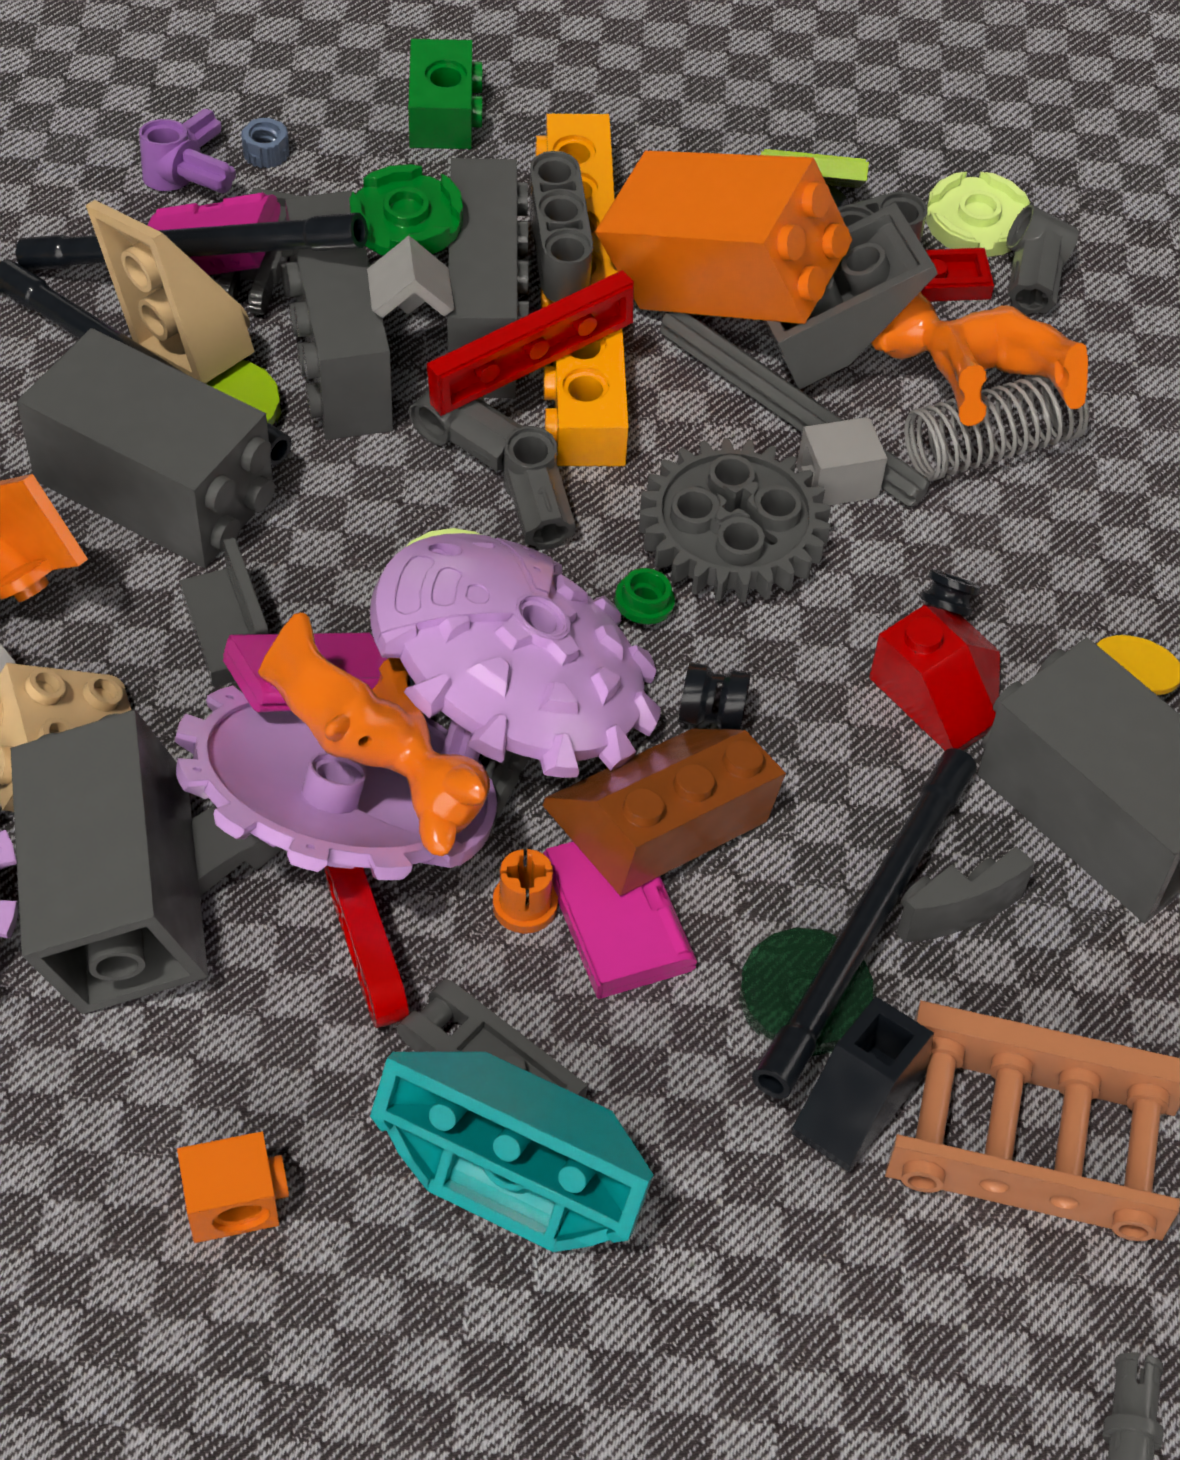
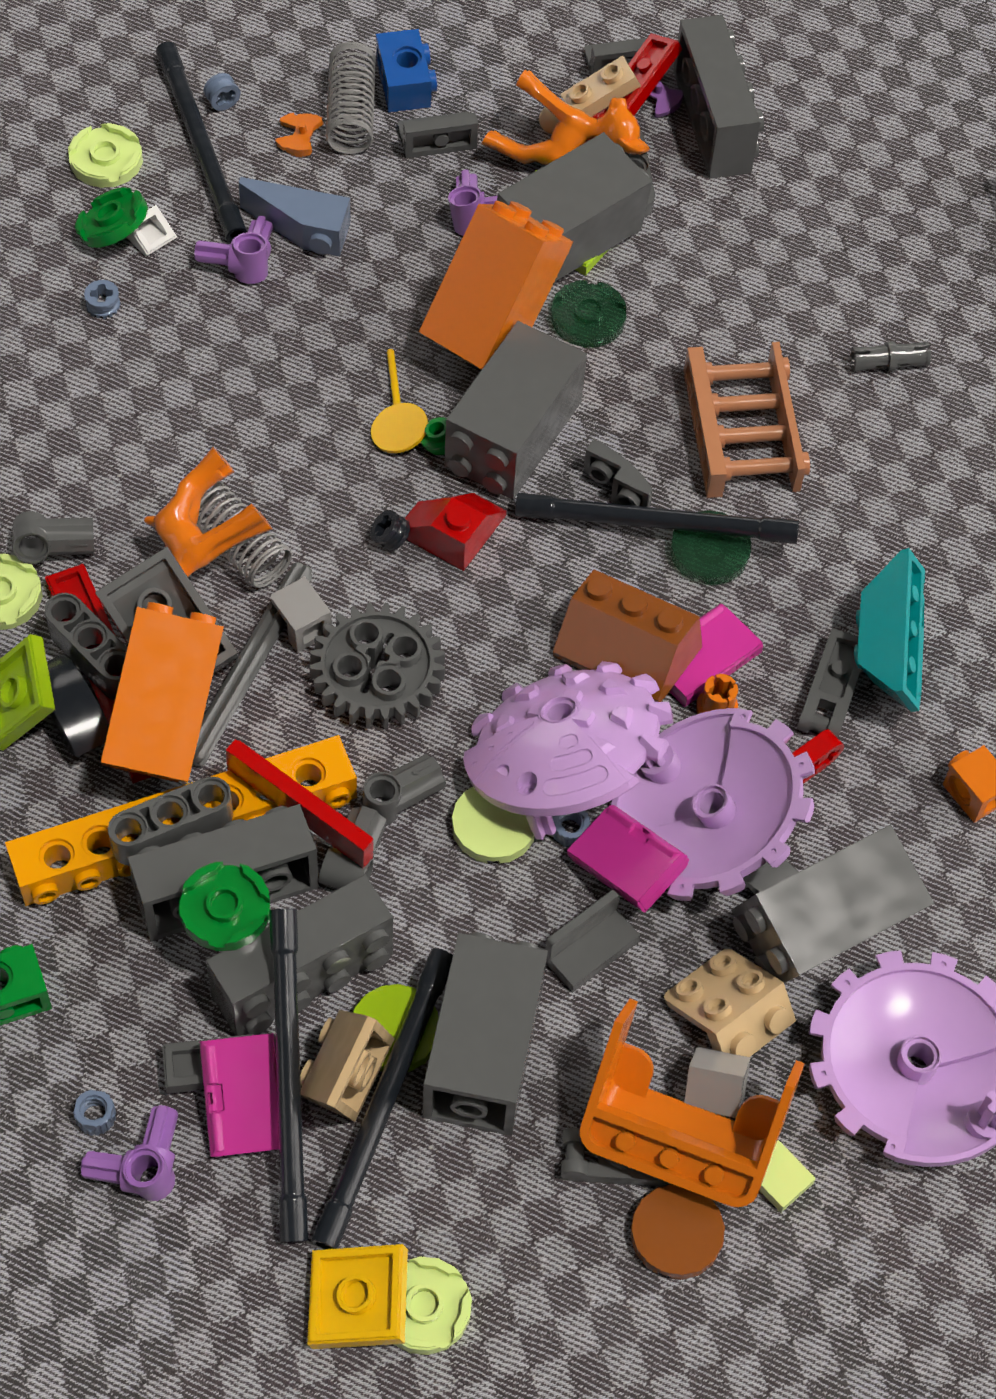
camera: 110 degrees left, 5 degrees up
orange animal [258,612,490,856] -> none
light grey panel [367,236,454,318] -> none
green plate [614,568,675,625] -> none
black wheel [678,662,751,730] -> none
black slope [792,996,934,1172] -> none

